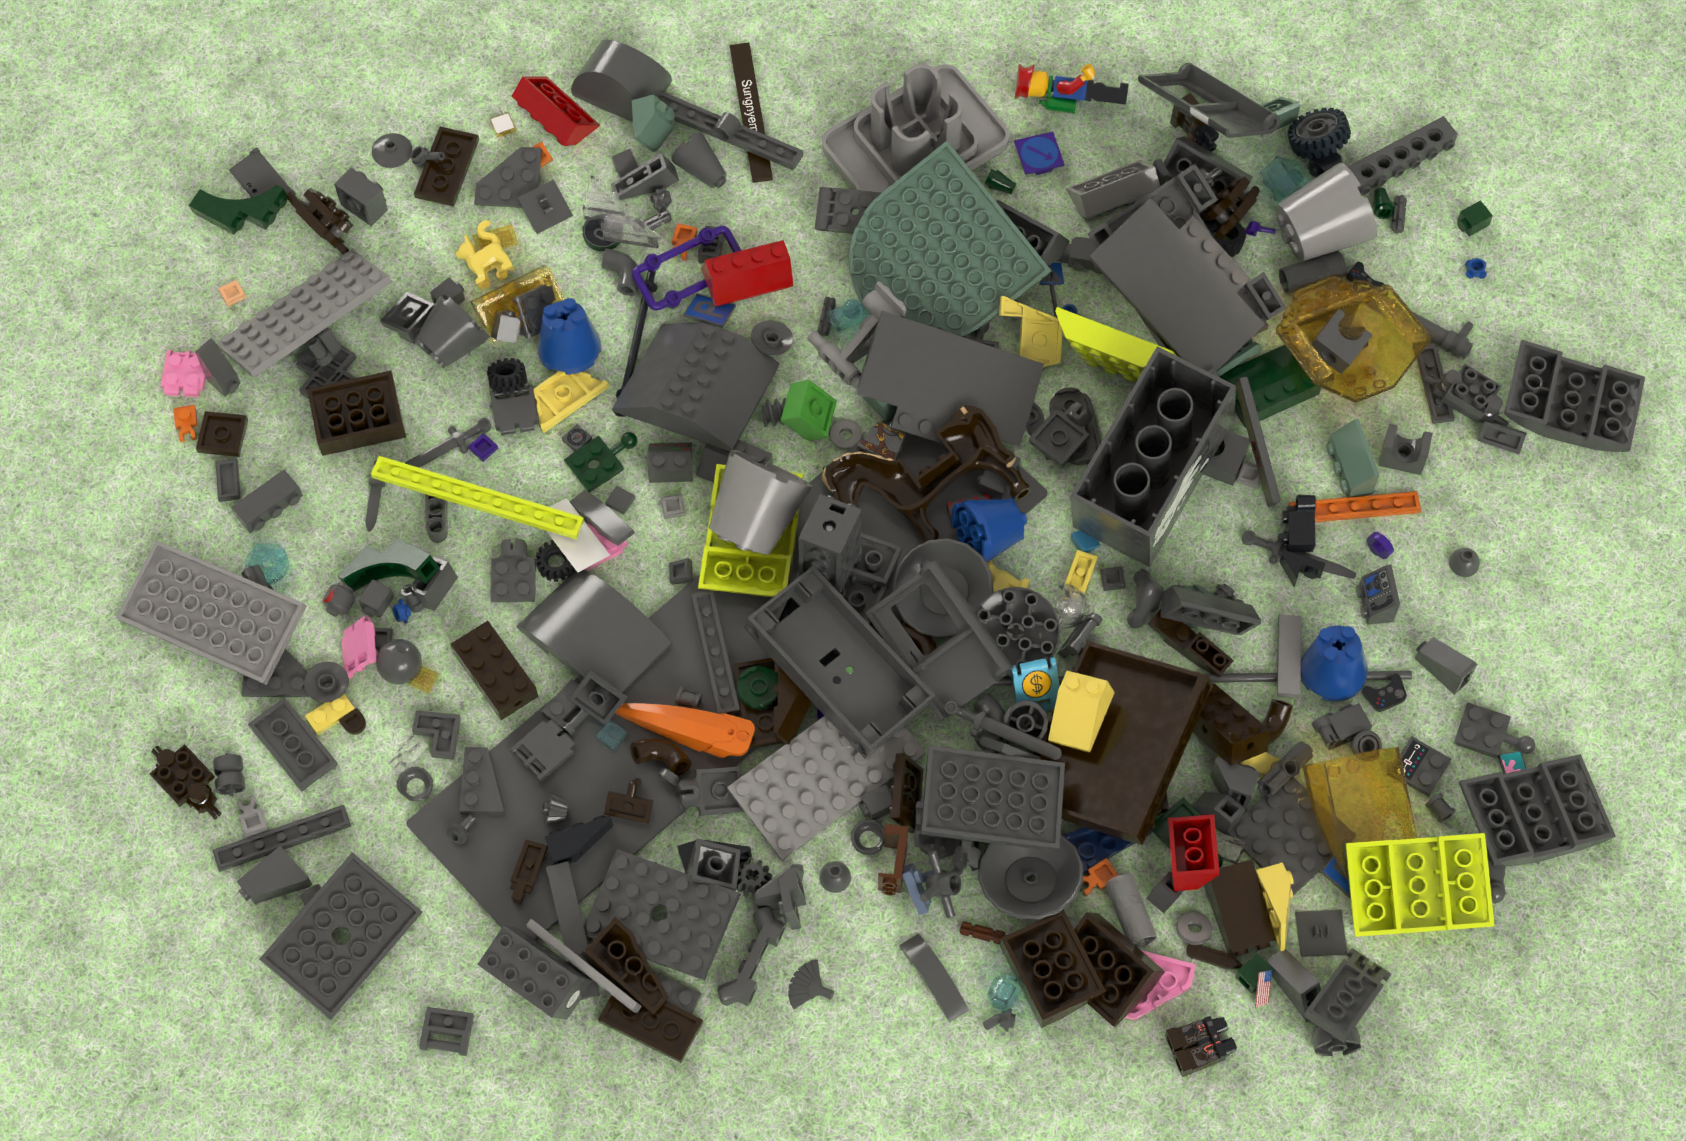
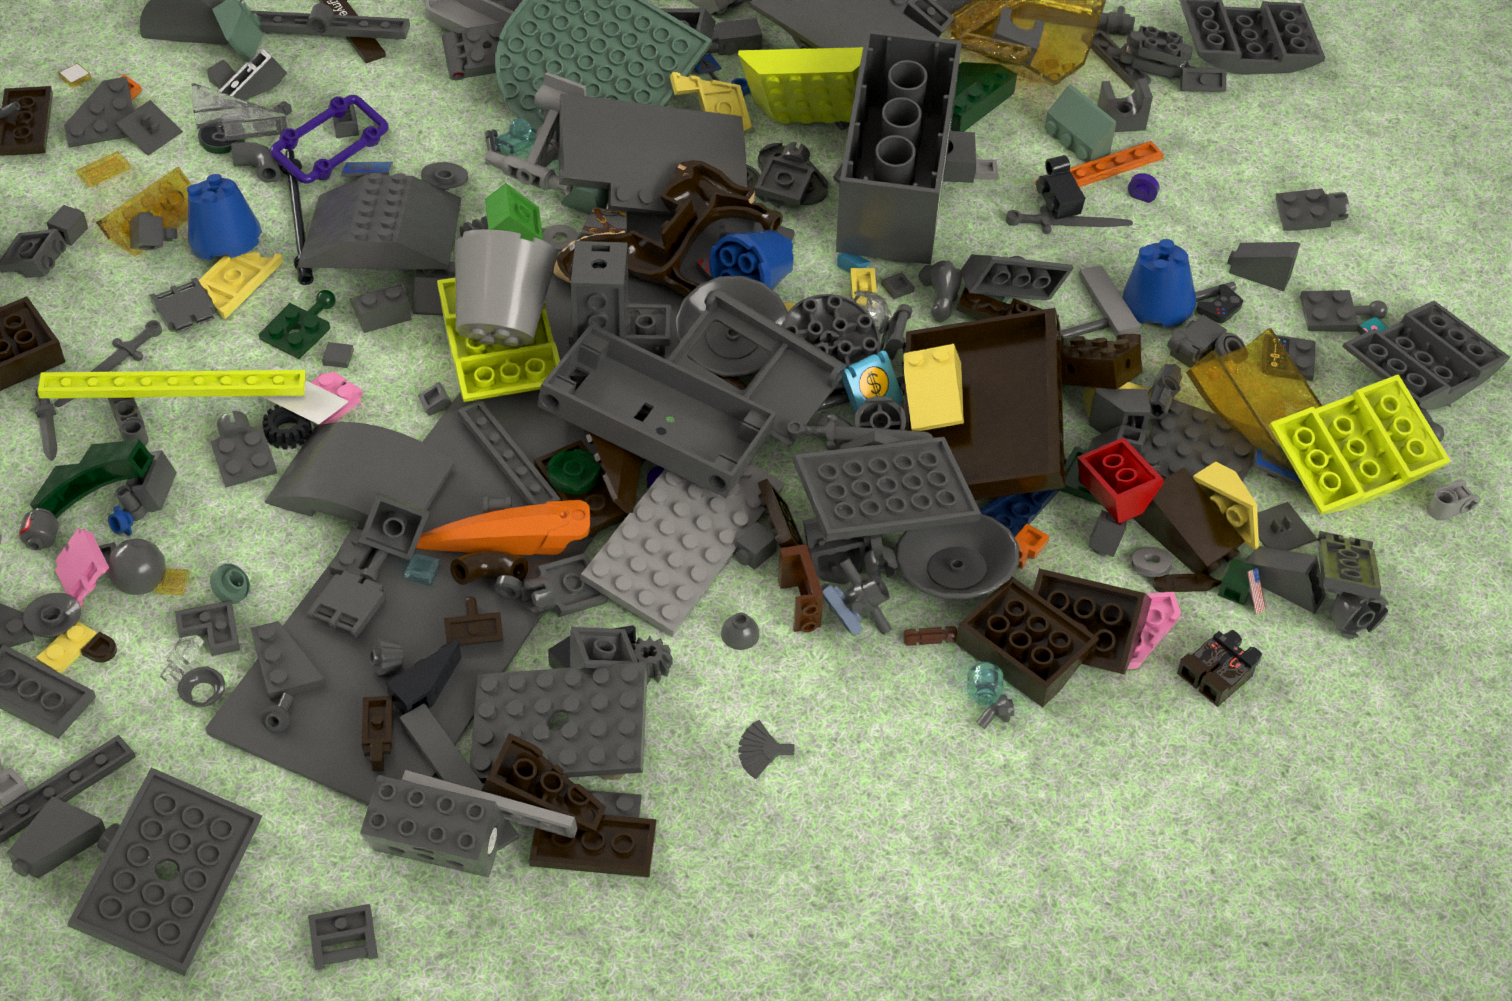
camera: 25 degrees left, 15 degrees down
dark grey brick [359,579,394,618] -> none
dark grey cone [415,293,490,369] -> none
dark brown brick [450,621,538,720] -> none
light yellow animal [455,220,514,290] -> none
dark purple tile [468,433,499,462] -> none
black tyre [487,358,527,394] -> none
red slope [511,76,600,146] -> none
dark grey plate [512,284,556,339] -> none
dark grey tile [562,424,593,451] -> none
dark grey slope [569,490,635,546] -> none
dark grey plant [650,187,672,212] -> none
light grey tile [661,494,686,519] -> none
dark grey cone [671,132,727,188] -> none
orange plate [672,223,698,261] -> none
red slope [701,240,793,307] -> none
dark grey plate [717,907,786,1006] -> none
dark grey piece [754,864,806,930] -> none
dark grey piece [851,819,885,855] -> none
dark grey slope [899,934,969,1022] -> none
light grey piece [1105,873,1157,947] -> none
dark grey tile [1234,377,1281,507] -> none
black slope [1279,550,1325,587] -> none
dark grey slope [1356,564,1400,625] -> none
dark grey bush [1425,793,1456,823] -> none
dark grey brick [1449,547,1480,577] -> none
none -> sand green plate [210,563,250,604]
none -> dark grey plate [1275,188,1349,231]
none -> light grey piece [1427,479,1480,520]

